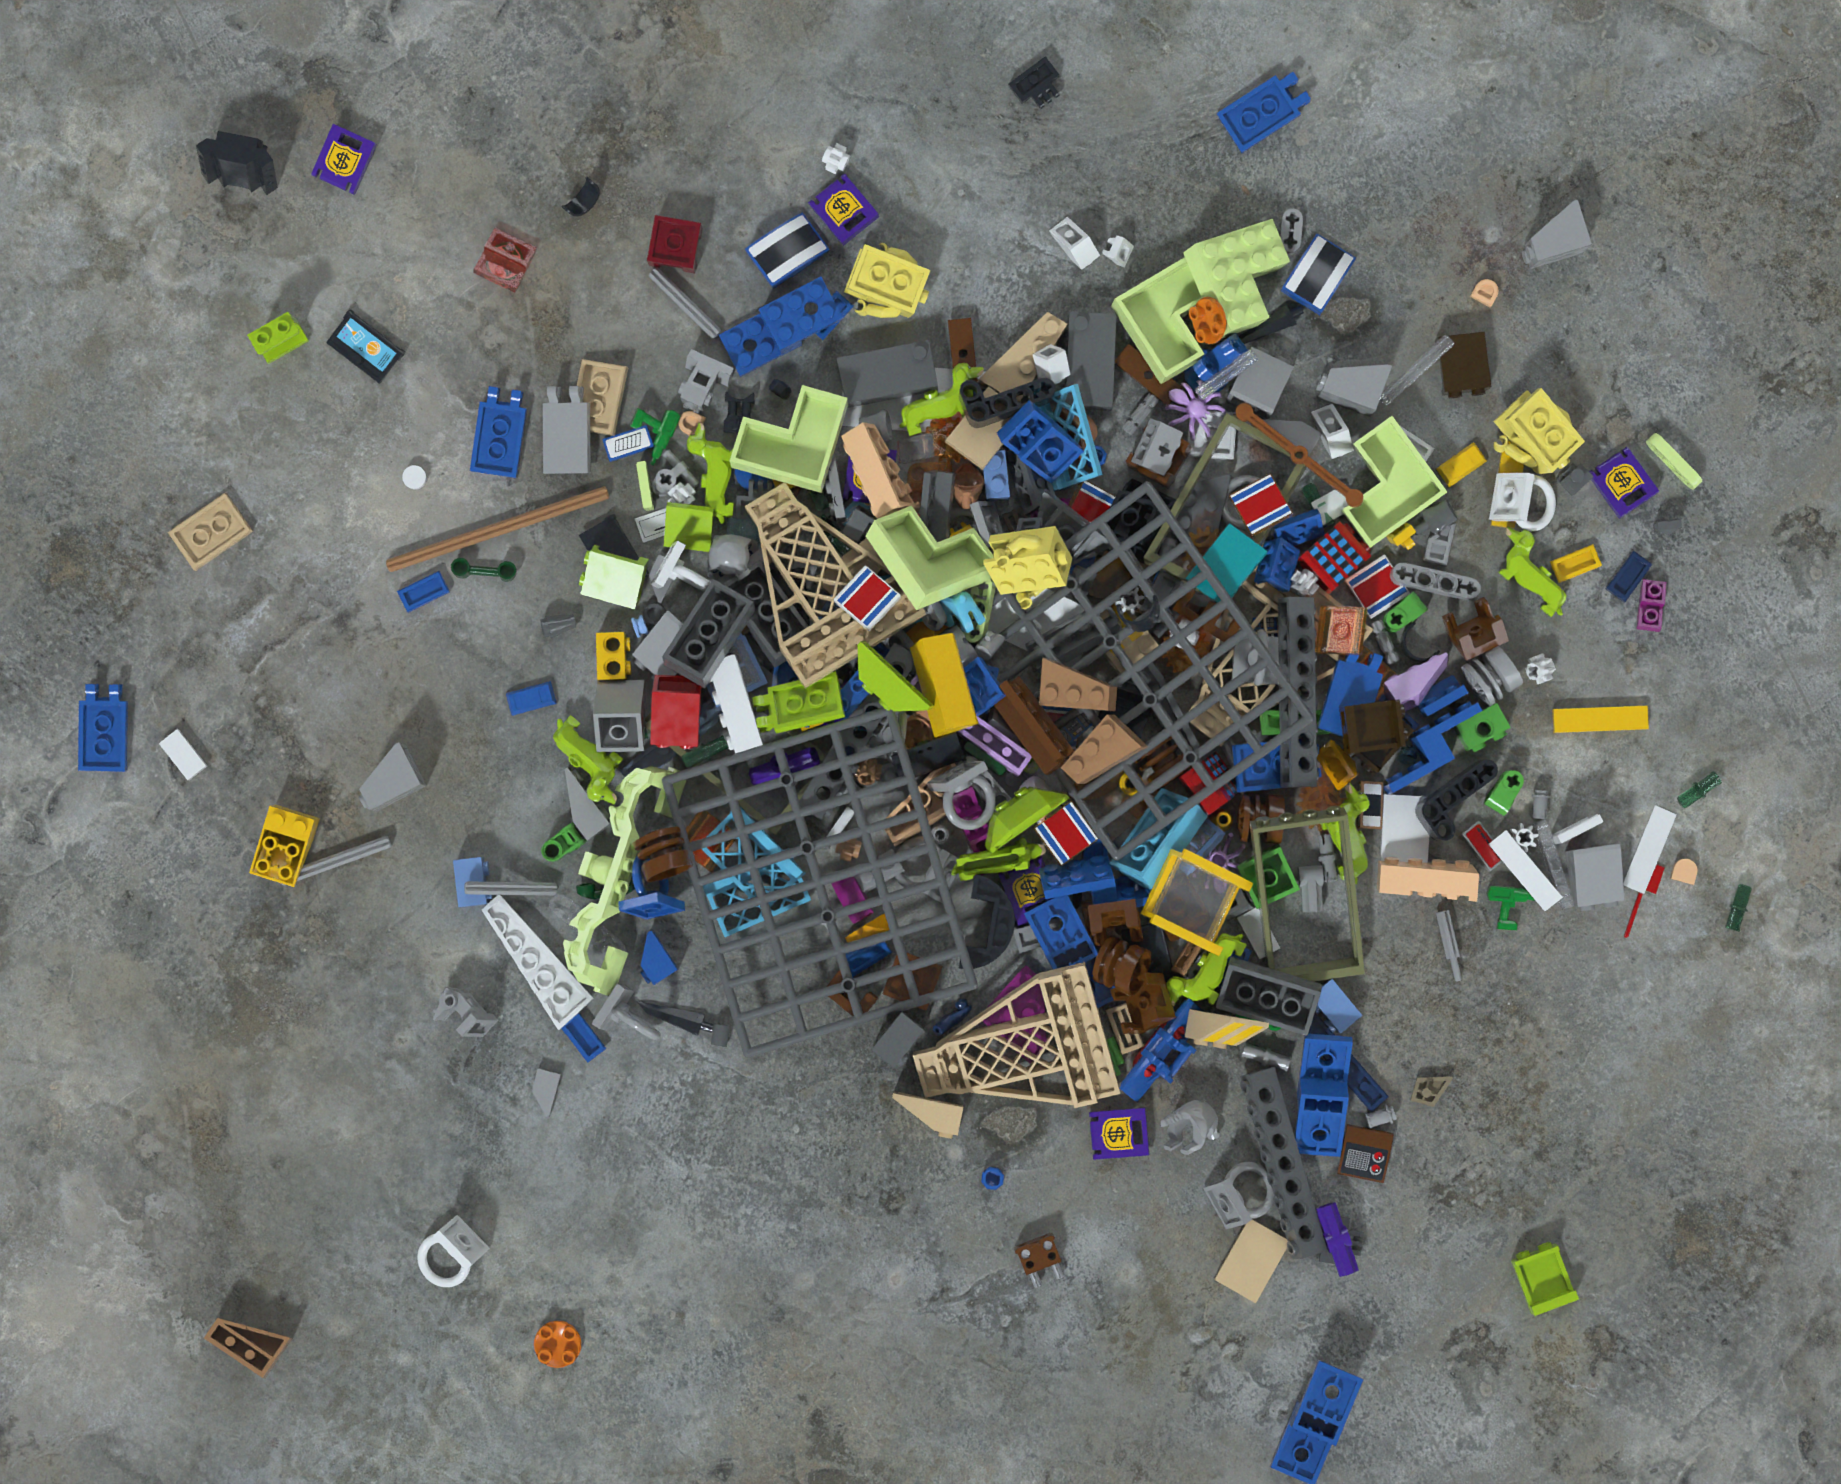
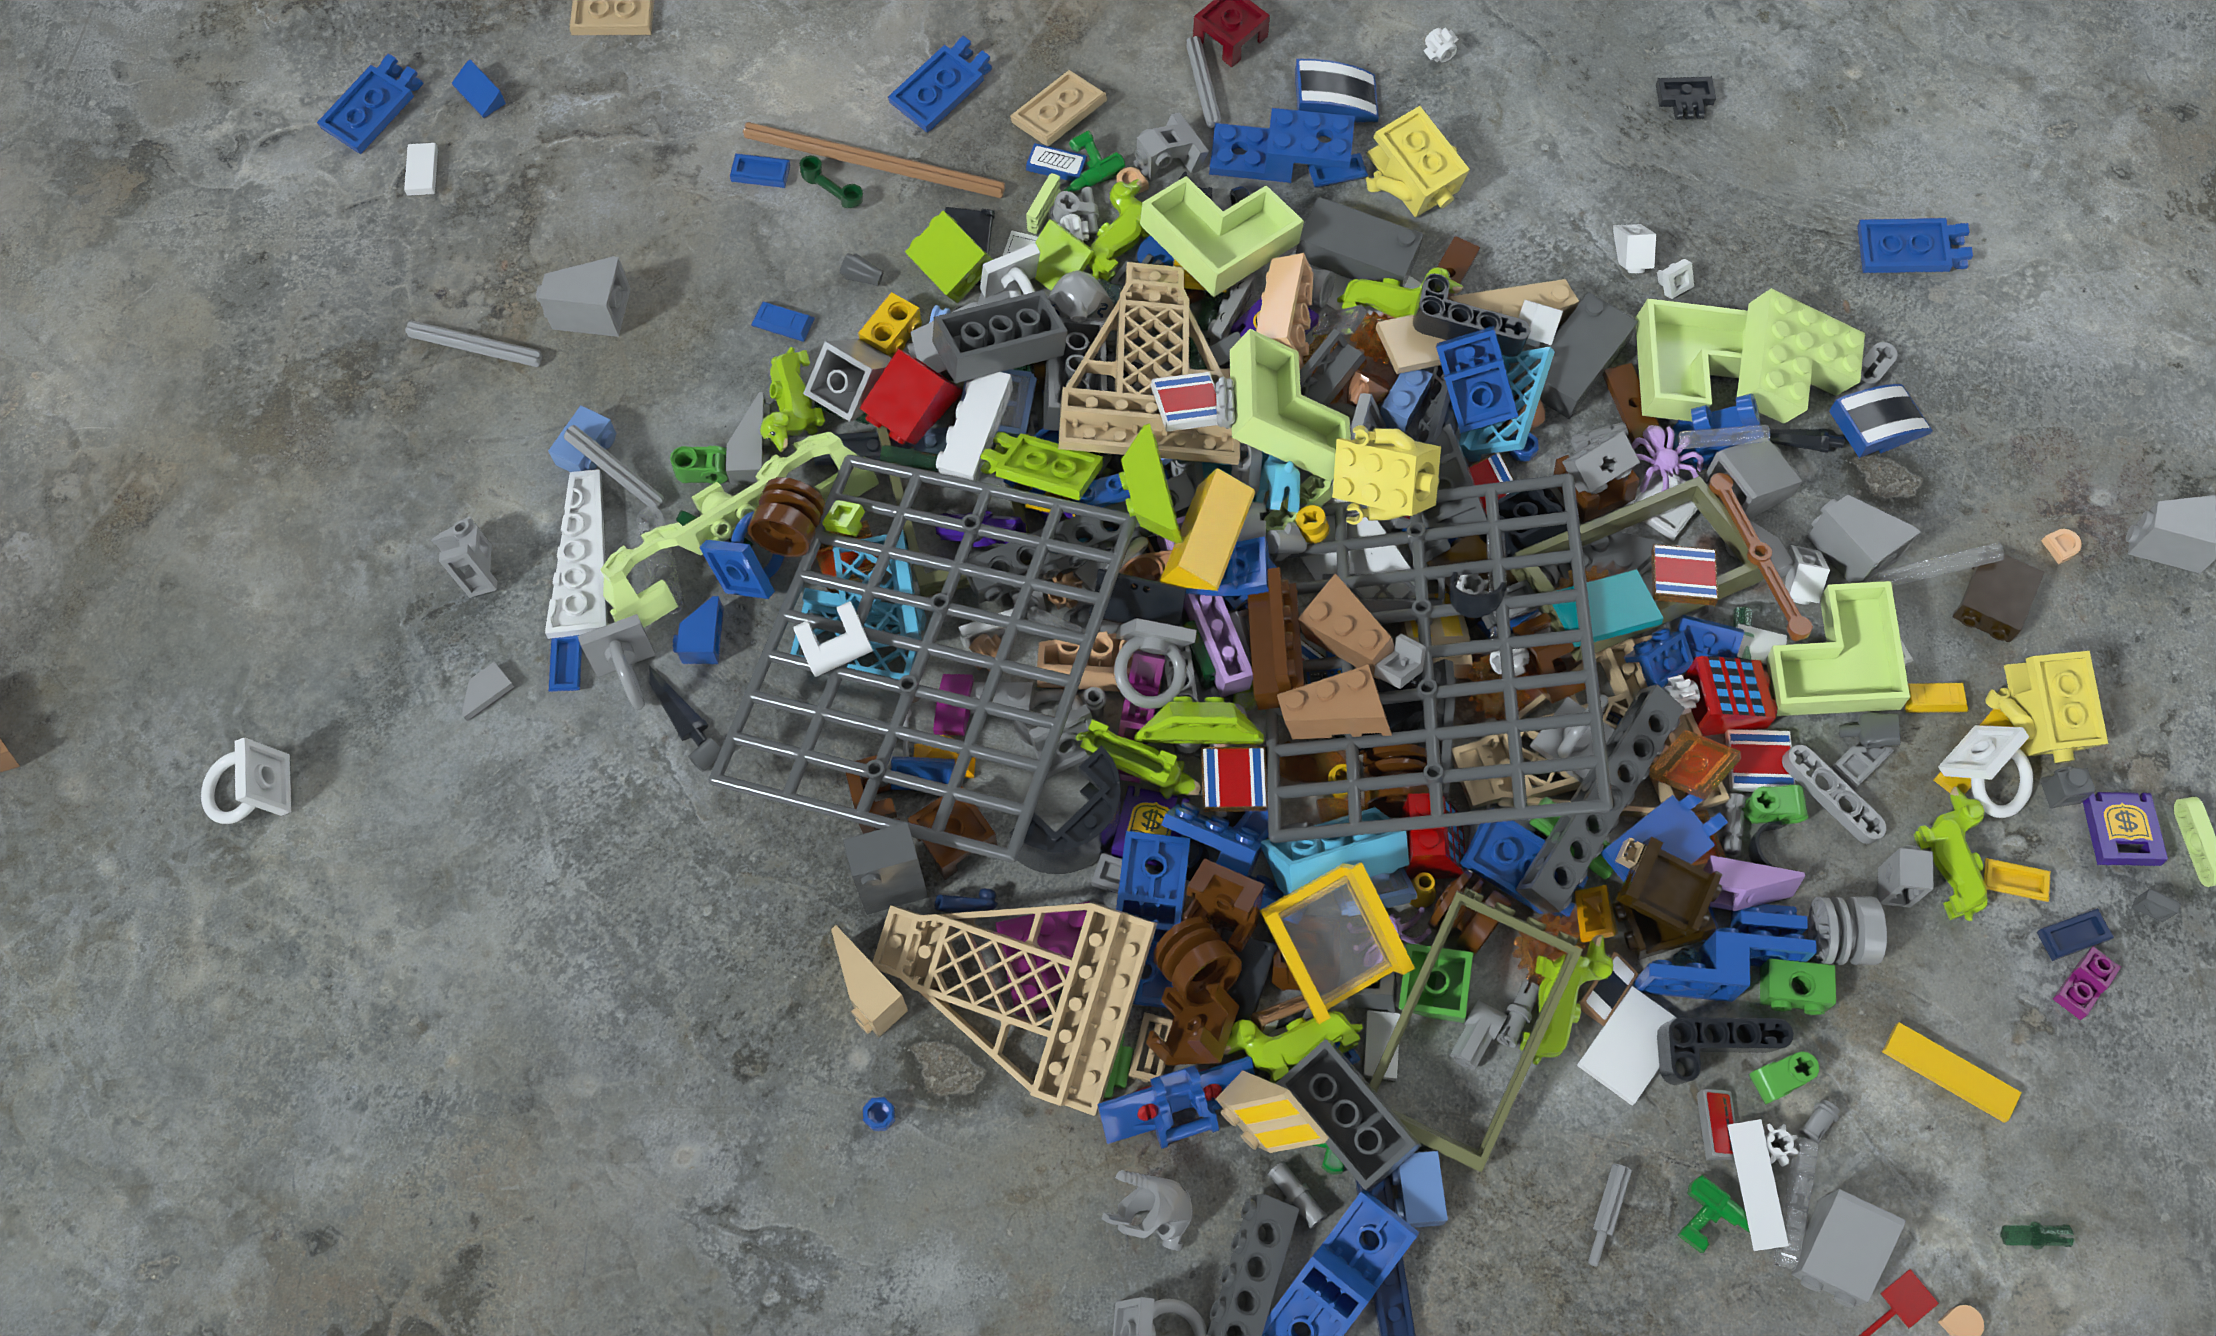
camera: 30 degrees right, 20 degrees down
yellow slope [249,804,320,887] -> none
white tile [402,465,427,490] -> none
orange dish [534,1320,581,1368] -> none
light grey tile [543,386,591,474] -> none
dark purple container [808,174,879,246] -> none
reddish brown piece [1014,1233,1064,1288] -> none
dark purple container [1089,1107,1150,1160] -> none
orange dish [1189,297,1226,344] -> none
light nougat wedge [1377,857,1479,902] -> none
yellow tile [1386,522,1416,550] -> none
reddish brown panel [1442,597,1509,661] -> none
white gear [1525,653,1556,684] -> none
white tile [1550,814,1603,844] -> none
white sticker [1623,805,1677,894] -> none
none -> blue slope [452,60,506,118]
none -> white connector [793,601,873,677]
none -> lime tile [822,500,865,537]
none -> light grey axle [1216,377,1235,429]
none -> yellow wheel [1295,505,1330,543]
none -> light grey bracket [1374,634,1426,689]
none -> tan piece [1615,838,1644,869]
none -> light grey brick [1878,845,1934,908]

